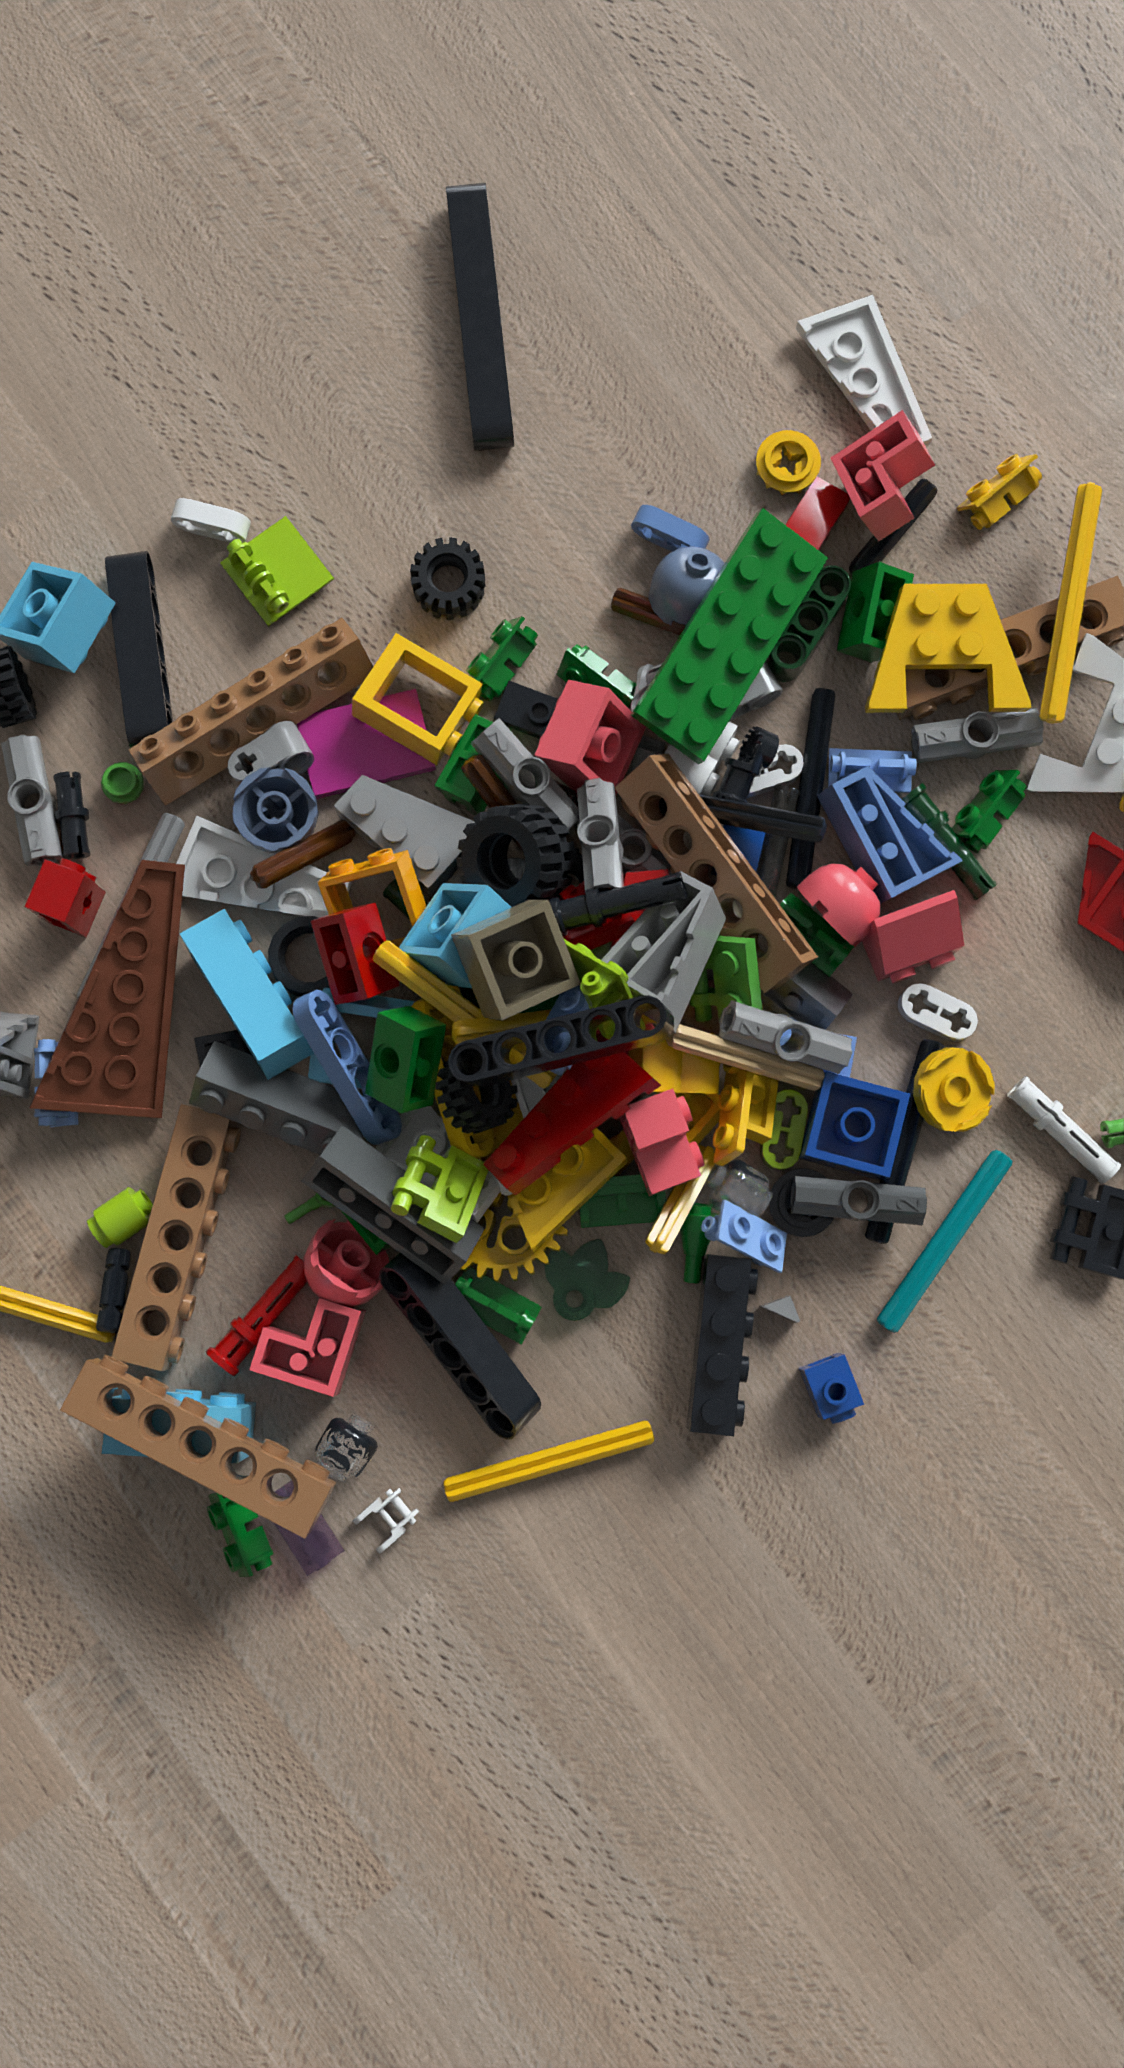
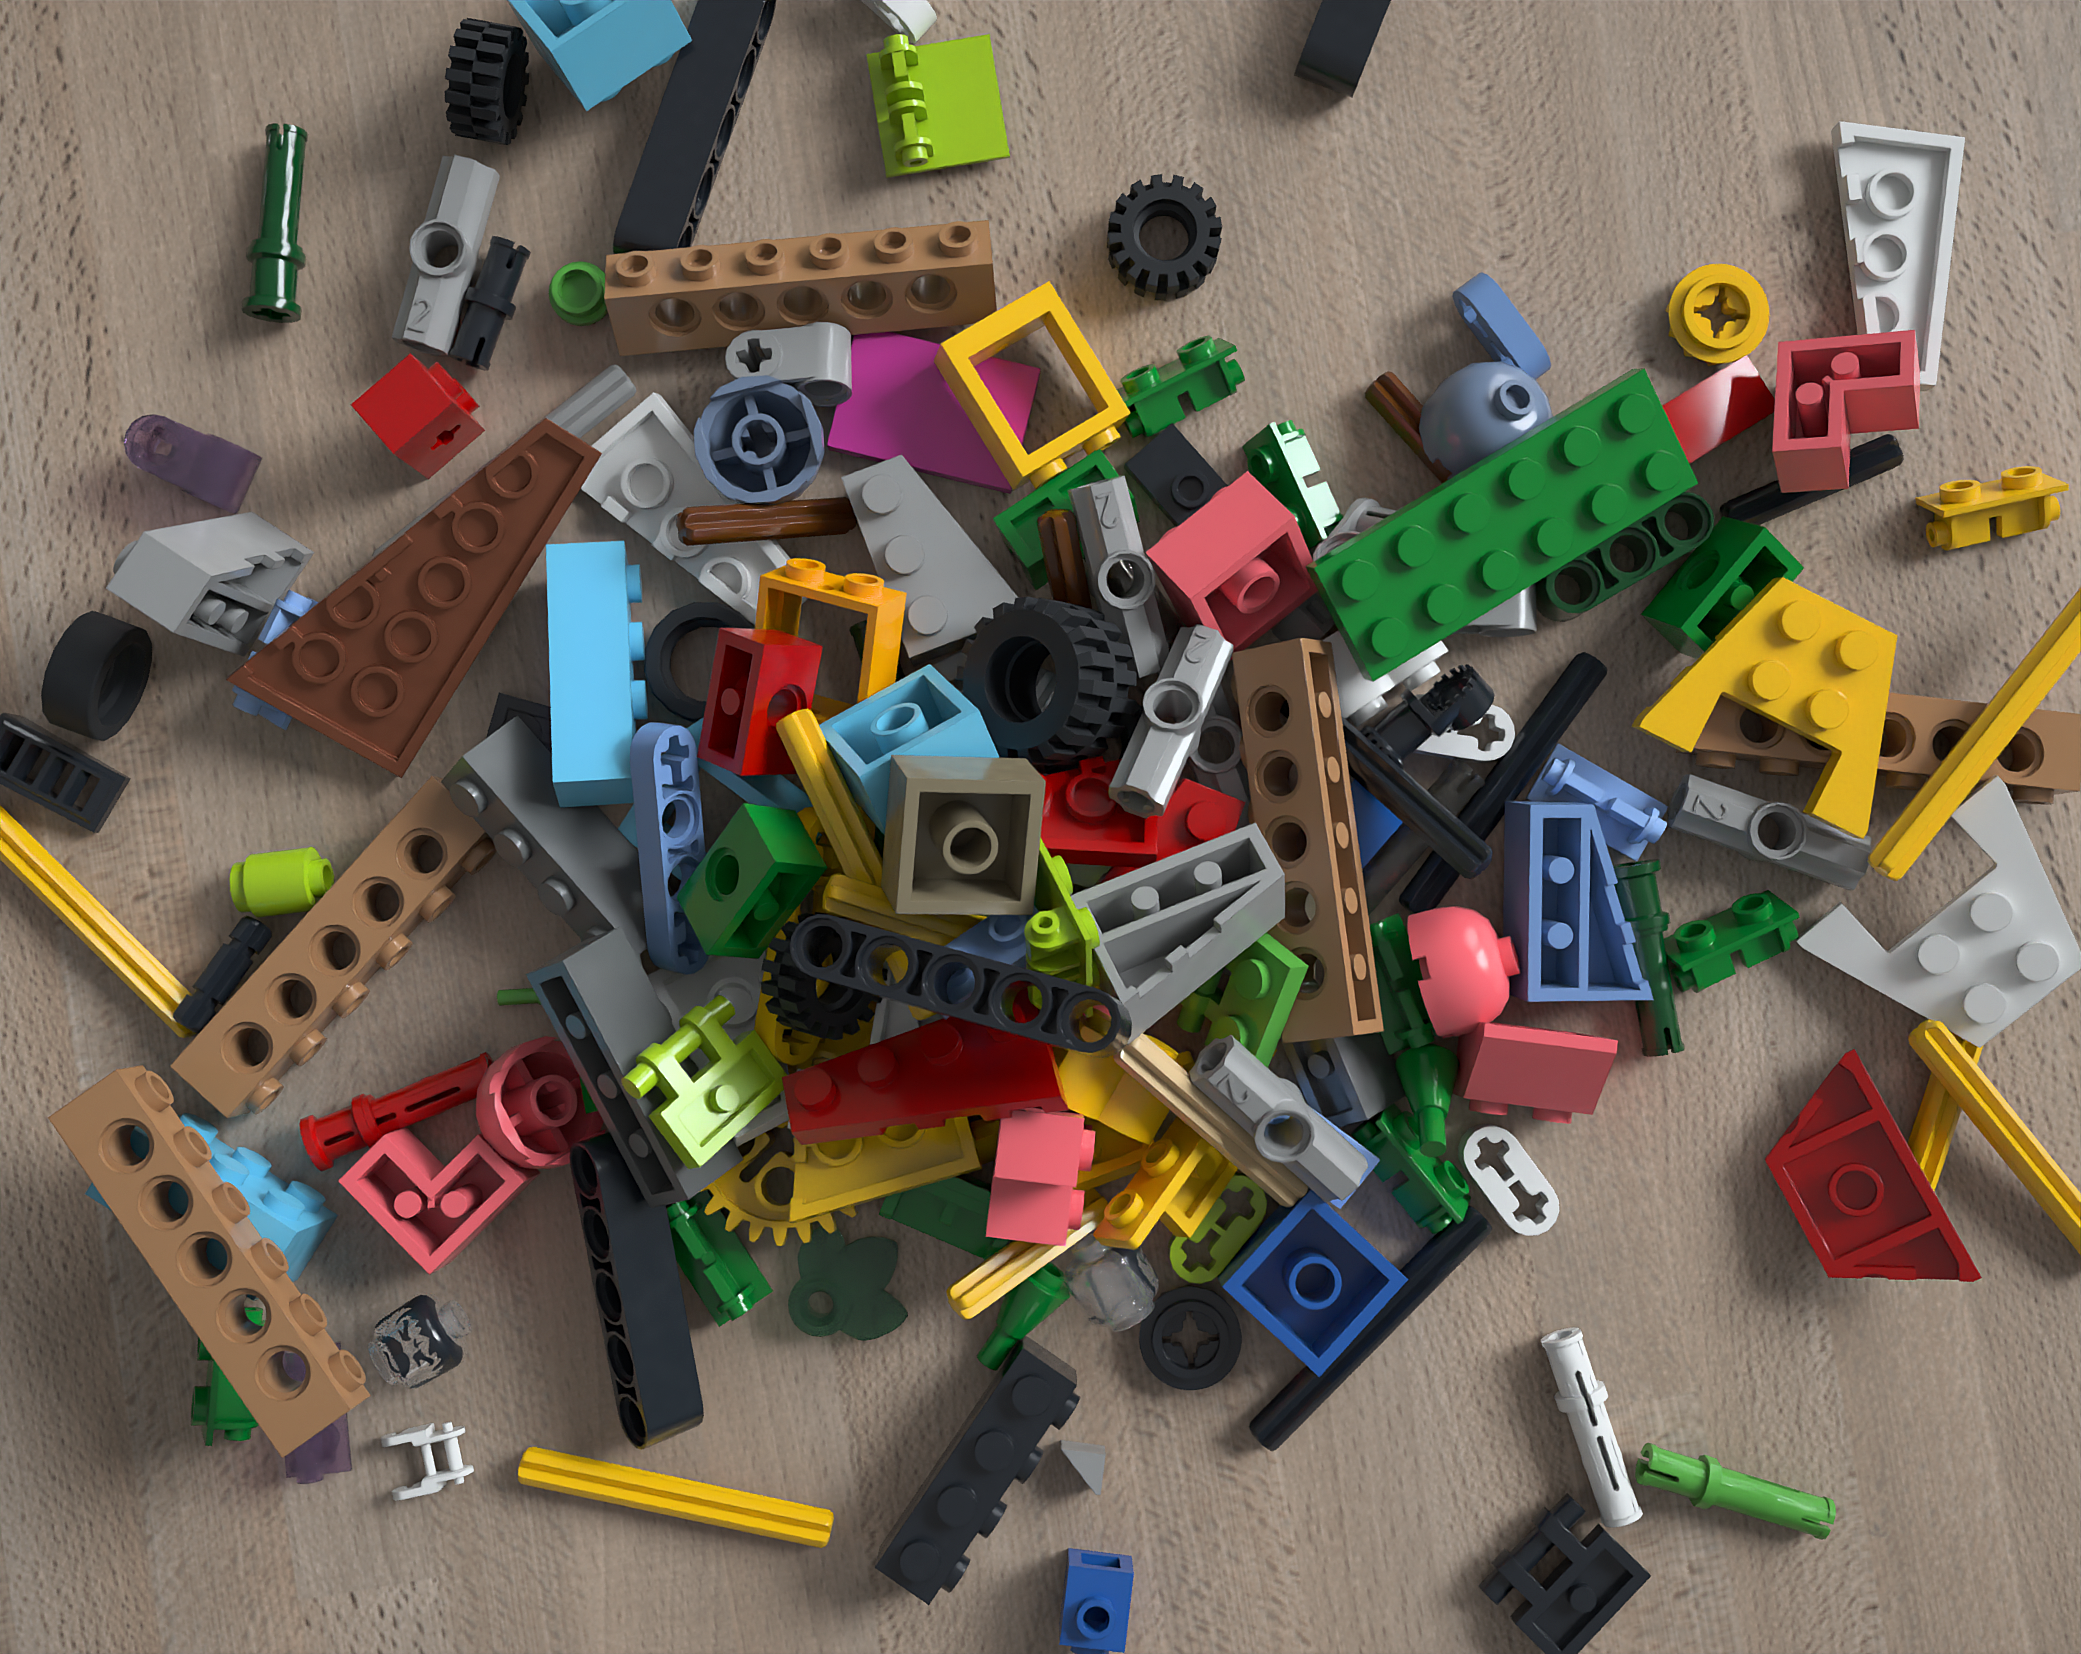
camera: 30 degrees right, 5 degrees up
black pin [550,871,687,936] -> none
light blue hinge [701,1200,787,1273] -> none
dark grey piece [790,1176,927,1226] -> none
teal axle [877,1150,1013,1333] -> none
yellow tile [913,1047,995,1132] -> none
none -> green hinge [1351,1103,1471,1234]
none -> green cone [1395,1043,1460,1157]

